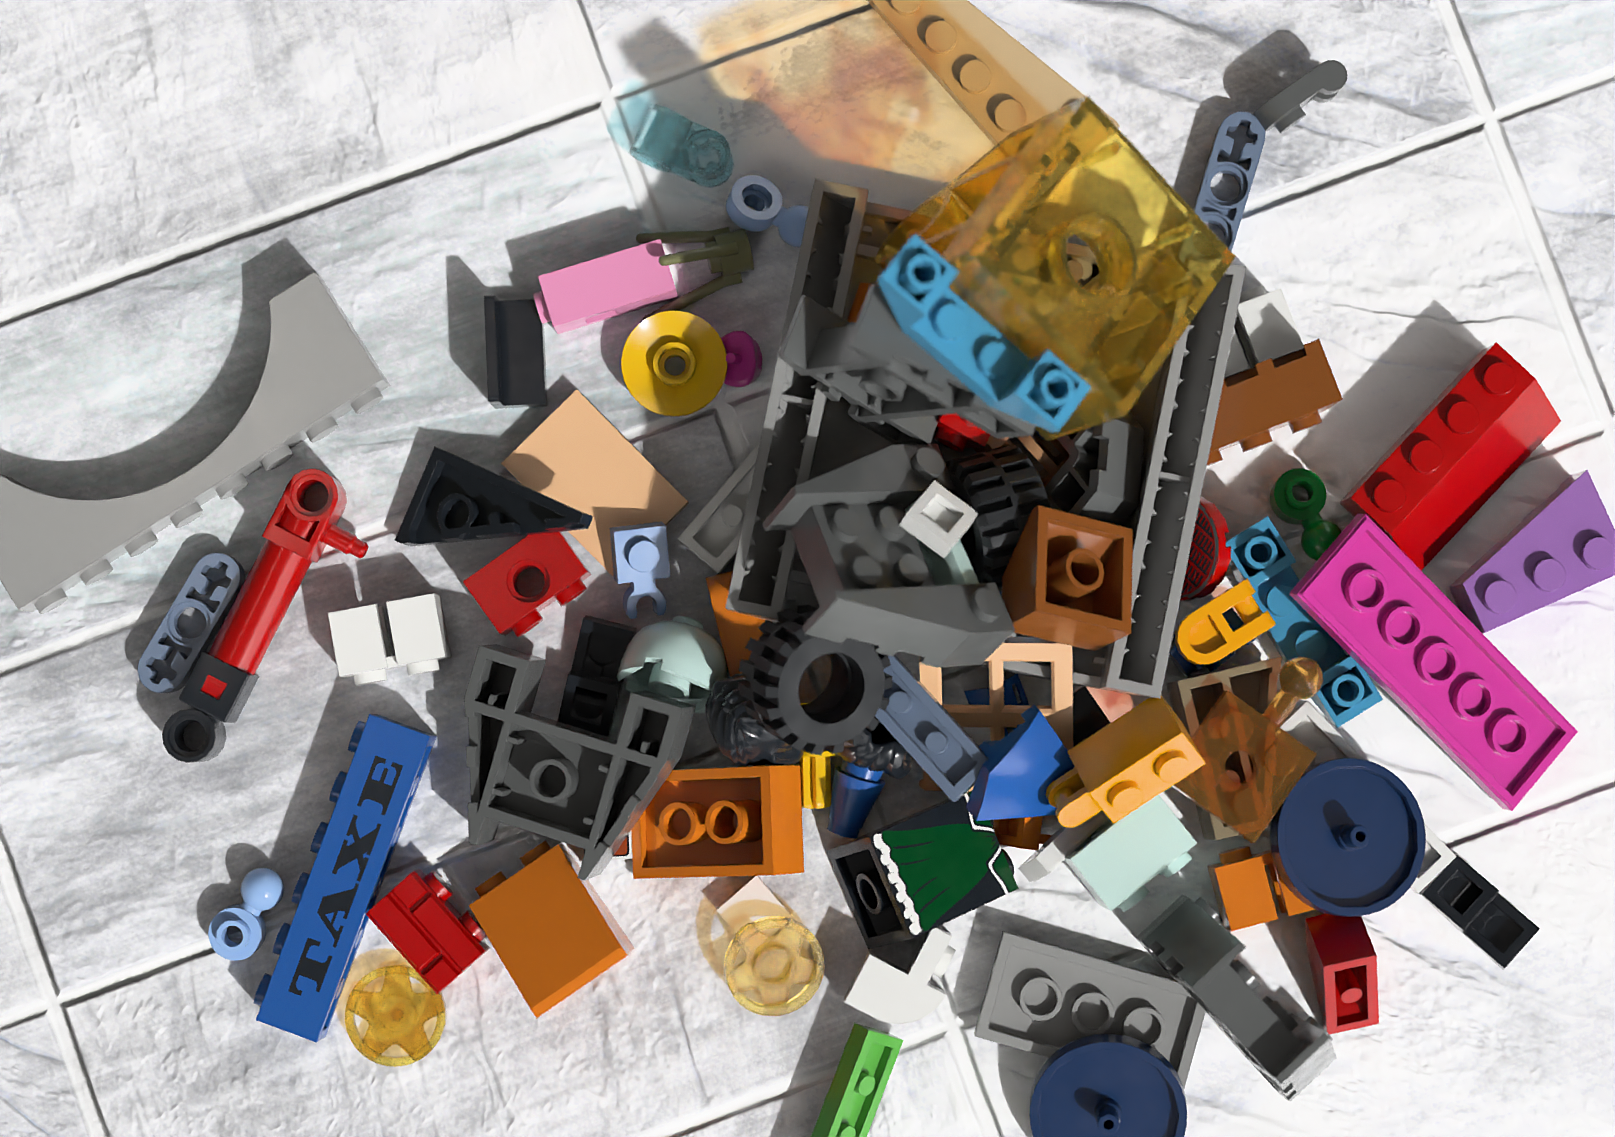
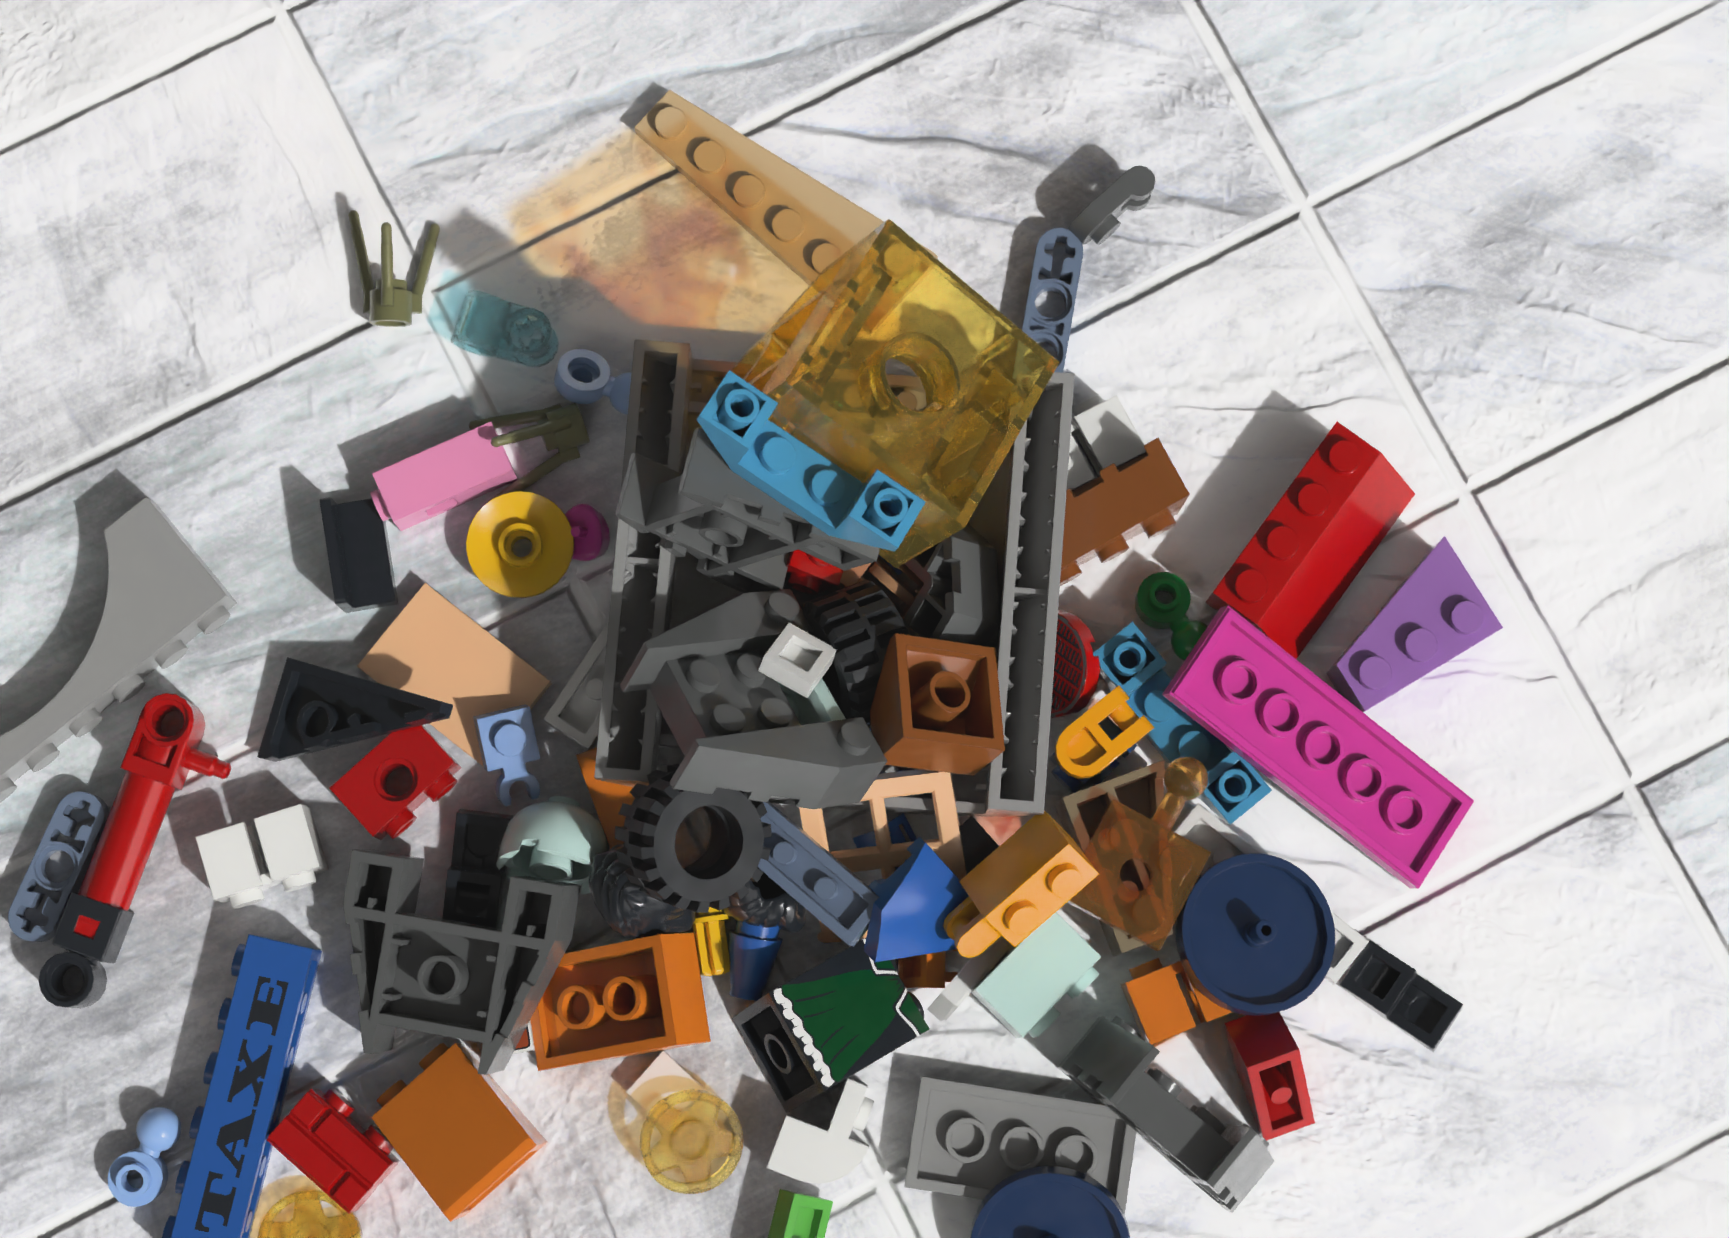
camera: 10 degrees left, 5 degrees down
none -> olive plant [348,210,440,327]

